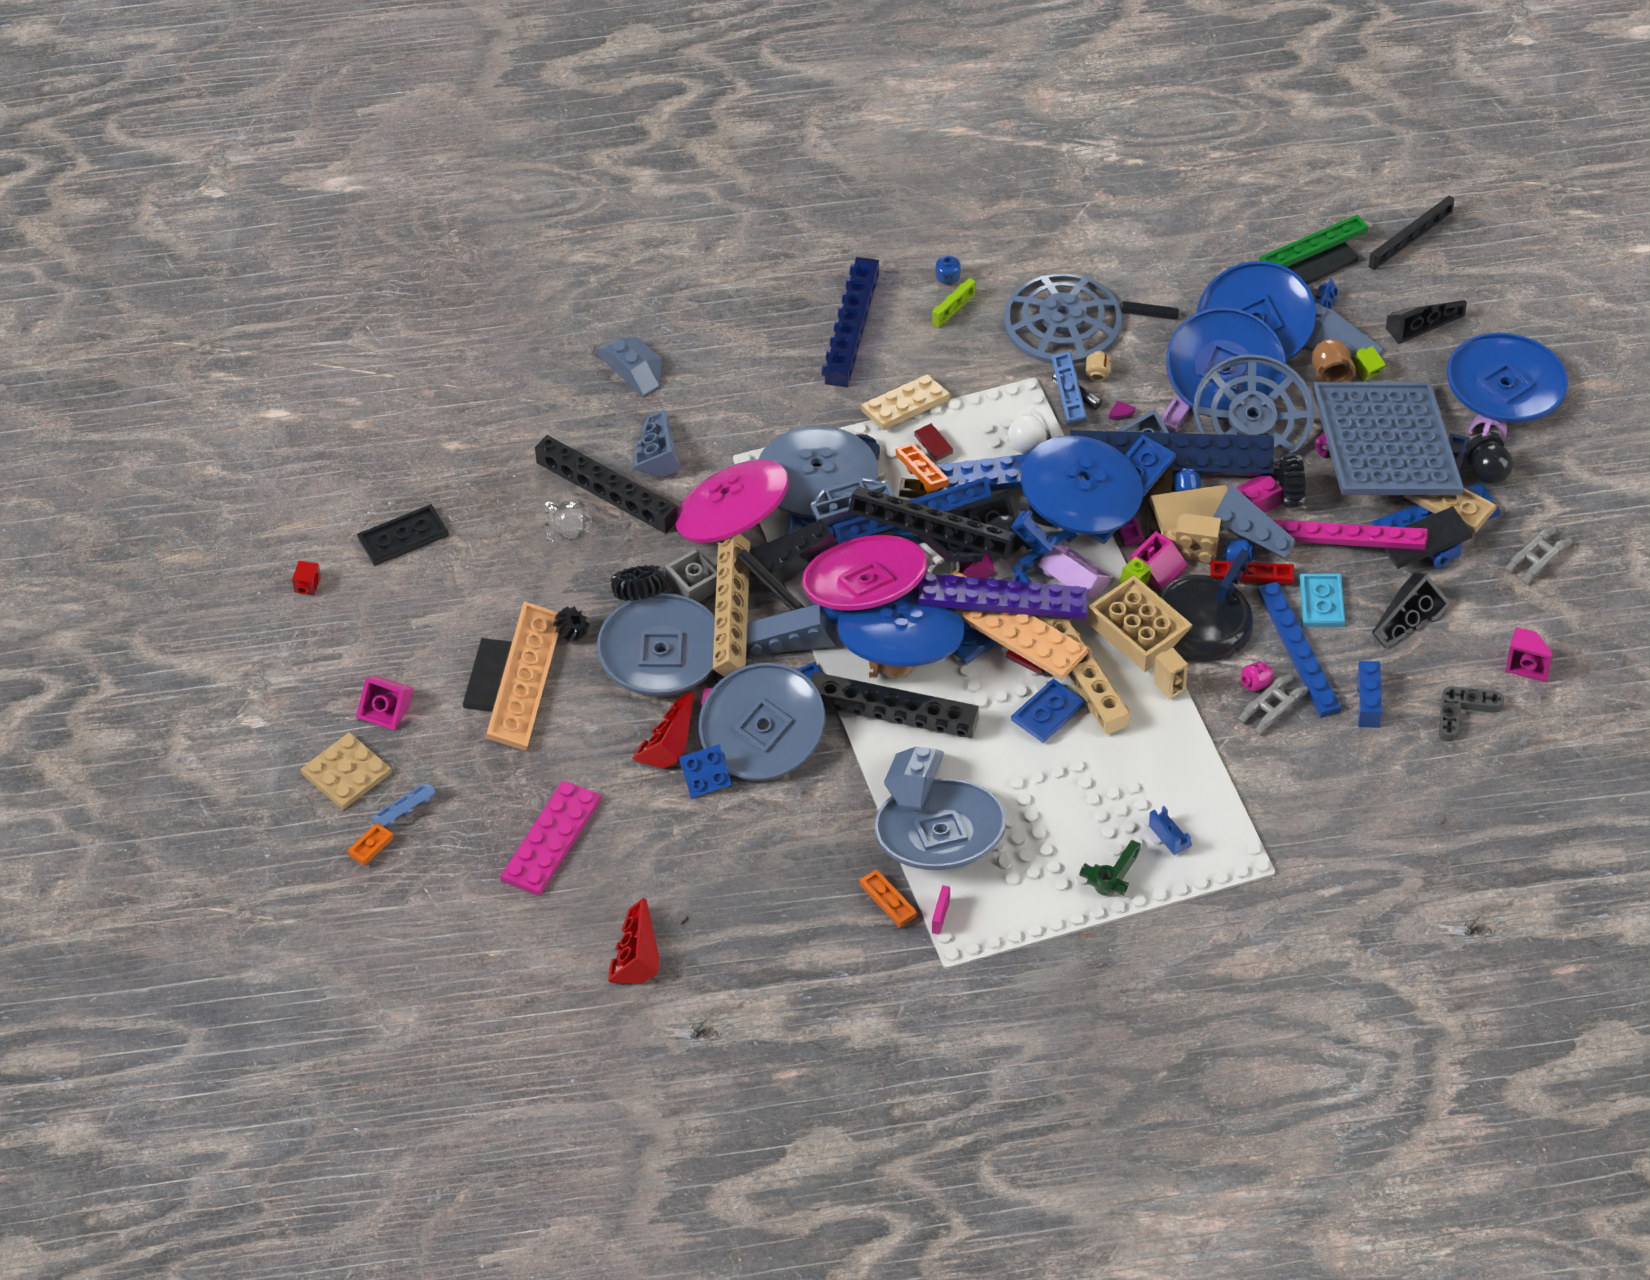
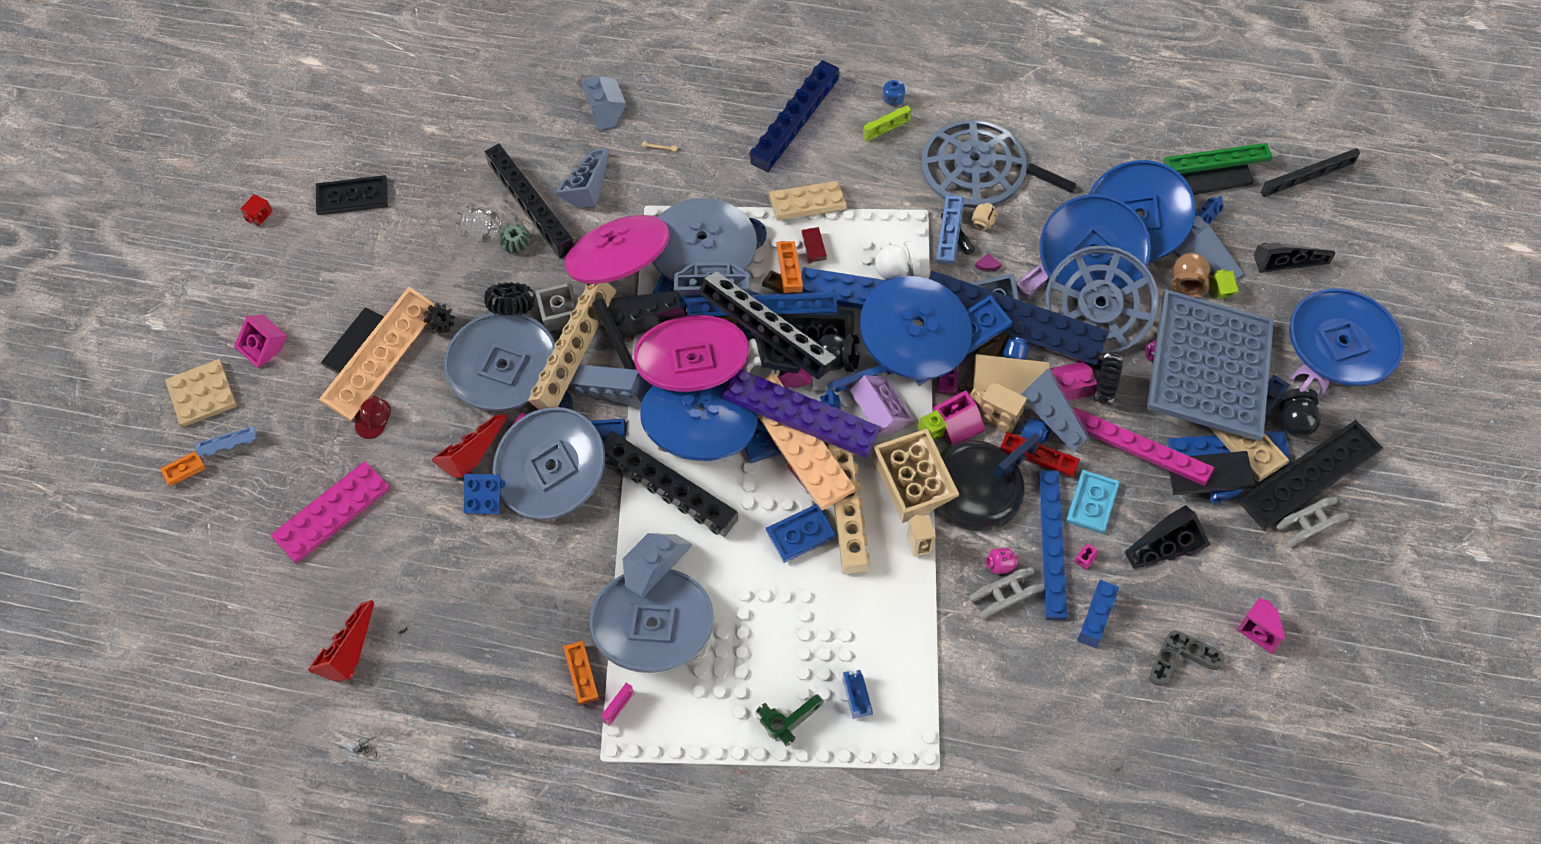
camera: 20 degrees right, 10 degrees up
blue hinge [1011,510,1057,556] -> none
none -> dark red piece [355,396,391,439]
none -> sand green gear [499,223,530,254]
none -> tan hinge [642,141,677,153]
none -> dark pink piece [1074,543,1098,570]
none -> black plate [1238,420,1383,531]

